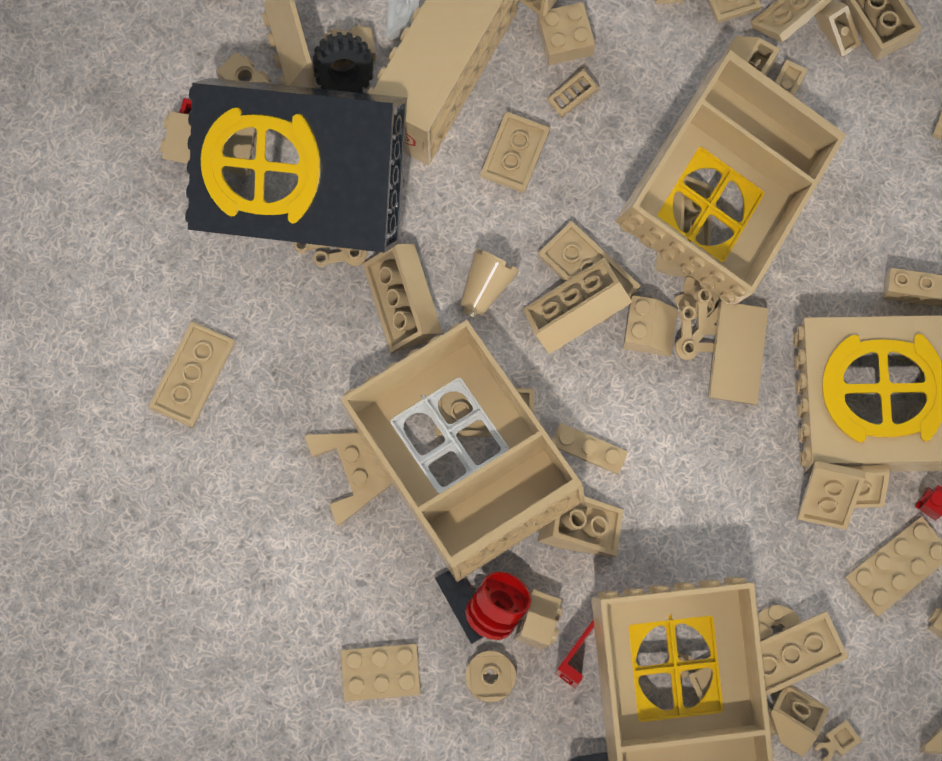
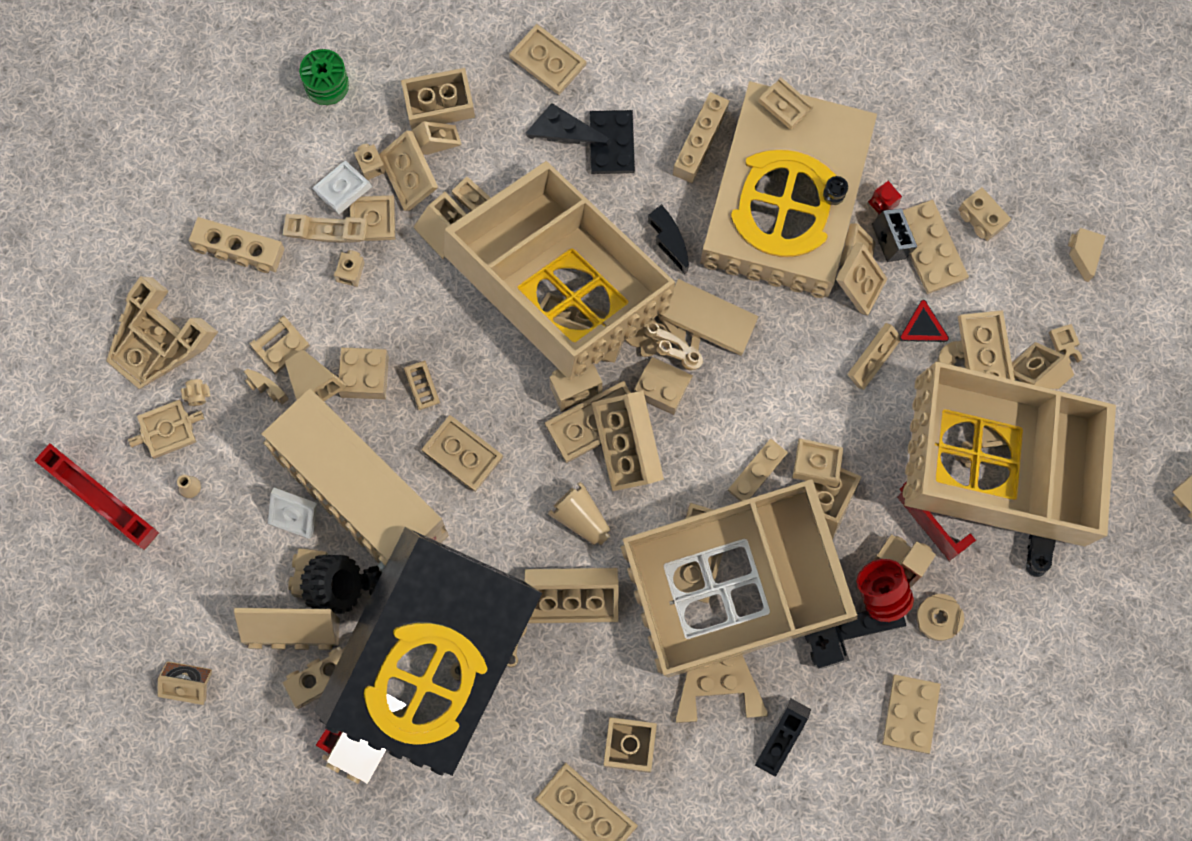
camera: 75 degrees left, 0 degrees up
none -> black wing [526,103,611,146]
none -> tan brick [549,363,603,412]
none -> black plate [590,110,635,174]
none -> tan brick [603,717,657,773]
none -> black slope [648,204,689,274]
none -> black slope [755,698,811,777]
none -> tan tile [792,438,843,487]
none -> black brick [804,625,850,669]
none -> black wheel [823,176,848,205]
none -> tan plate [847,323,900,390]
none -> black brick [872,208,917,262]
none -> piece [899,299,949,342]

